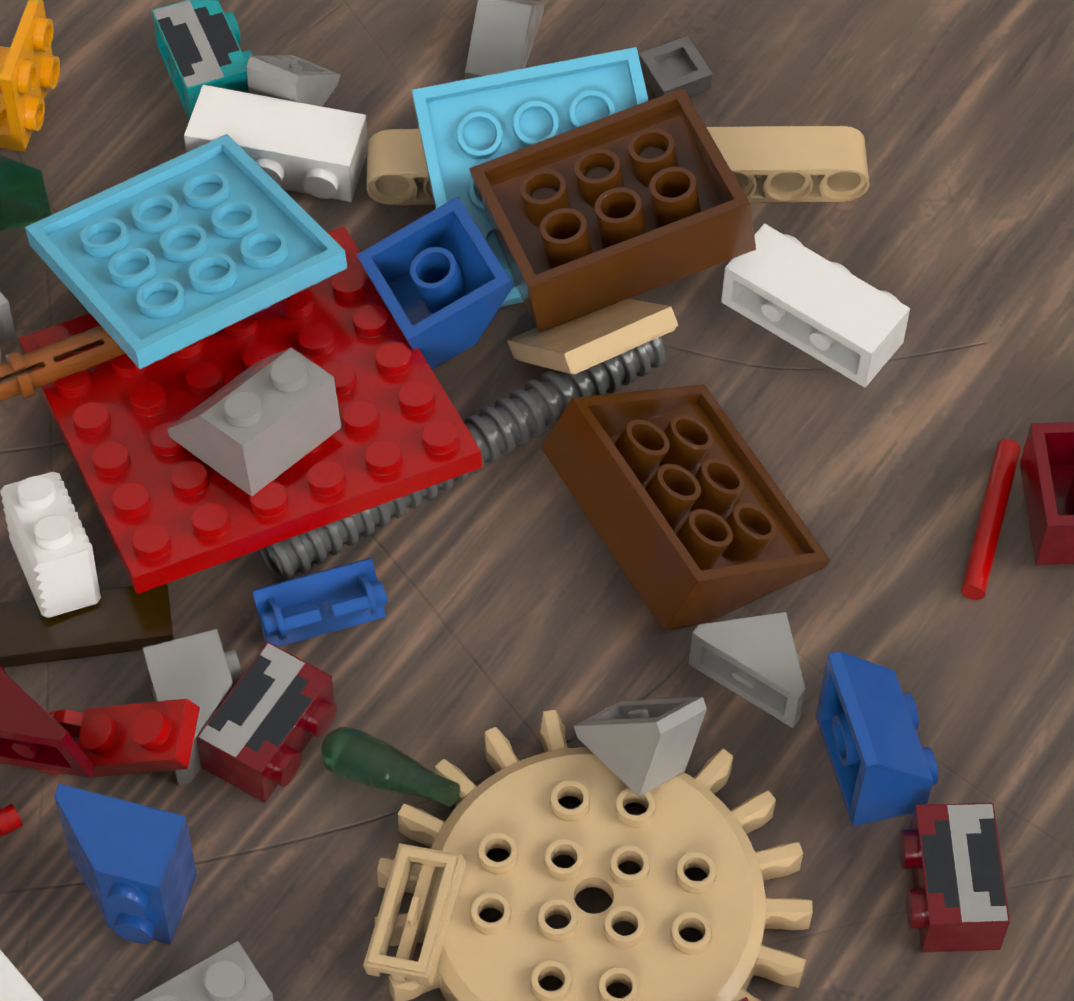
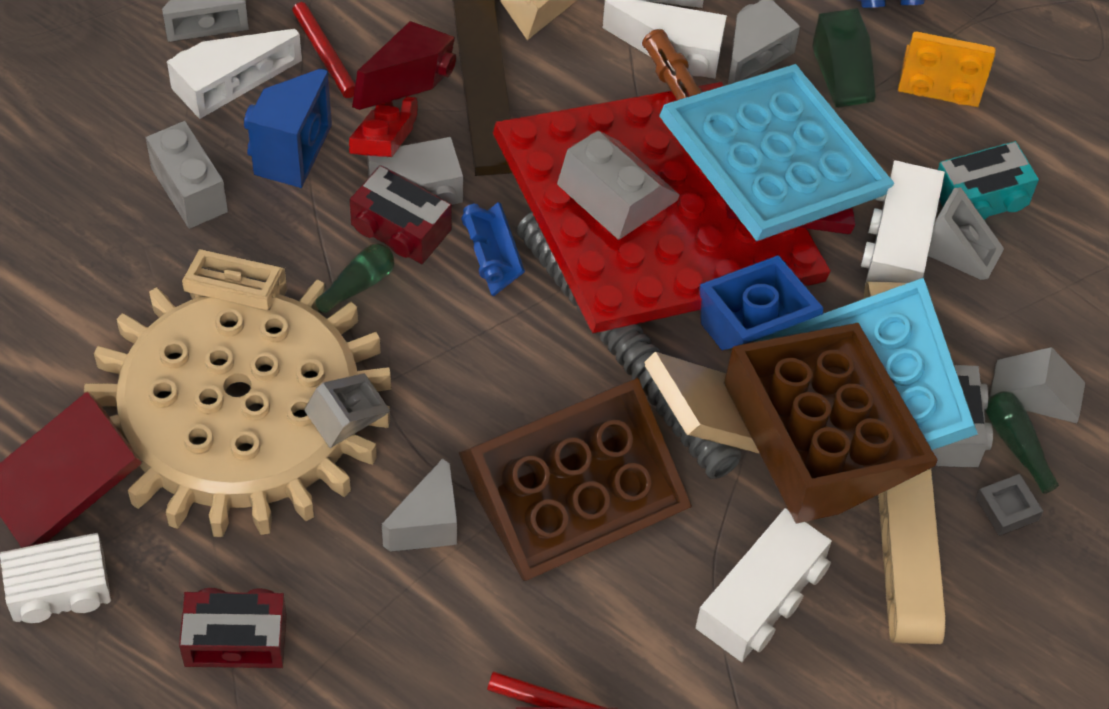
camera: 90 degrees right, 0 degrees up
white brick [0,472,101,618] -> none
blue slope [815,651,938,826] -> none
none -> clear green piece [986,391,1059,494]

